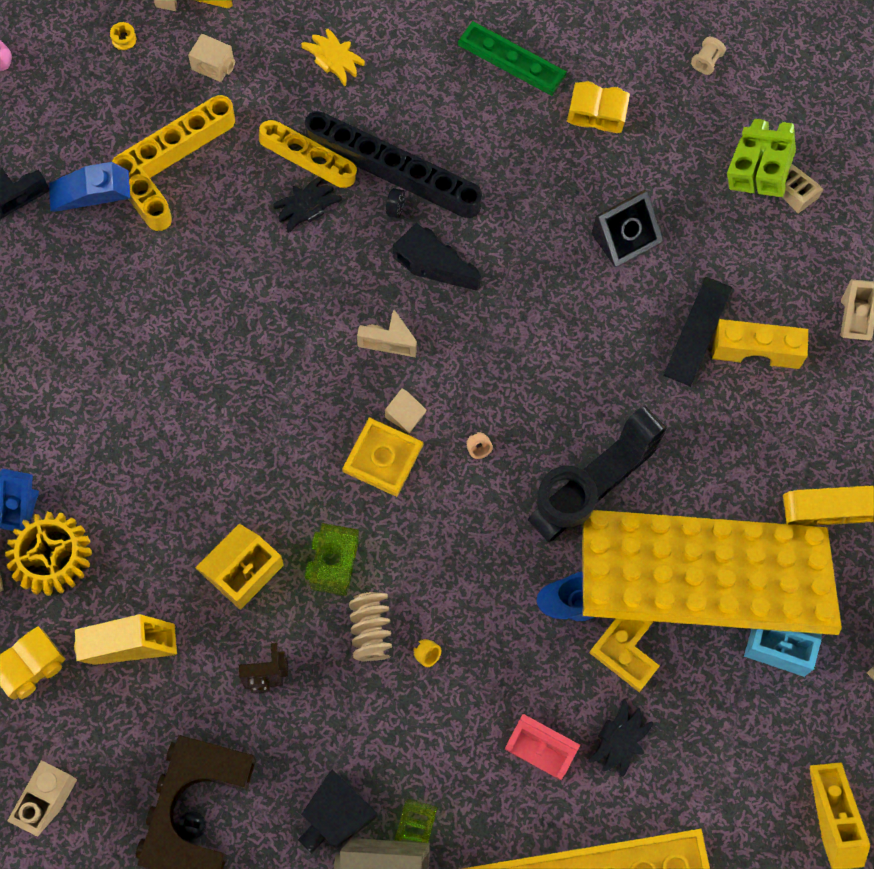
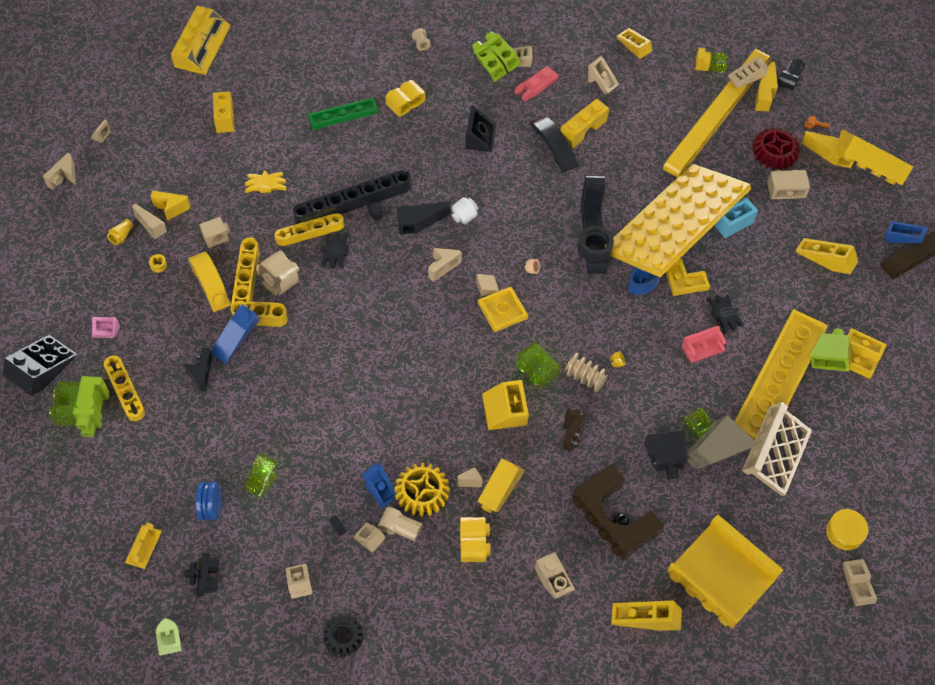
camera: 50 degrees left, 10 degrees down
none -> yellow arch [187,251,231,312]
none -> tan brick [256,250,299,295]
none -> white head [451,198,478,224]
none -> tan slope [457,468,483,487]
none -> coral hinge [514,66,559,101]

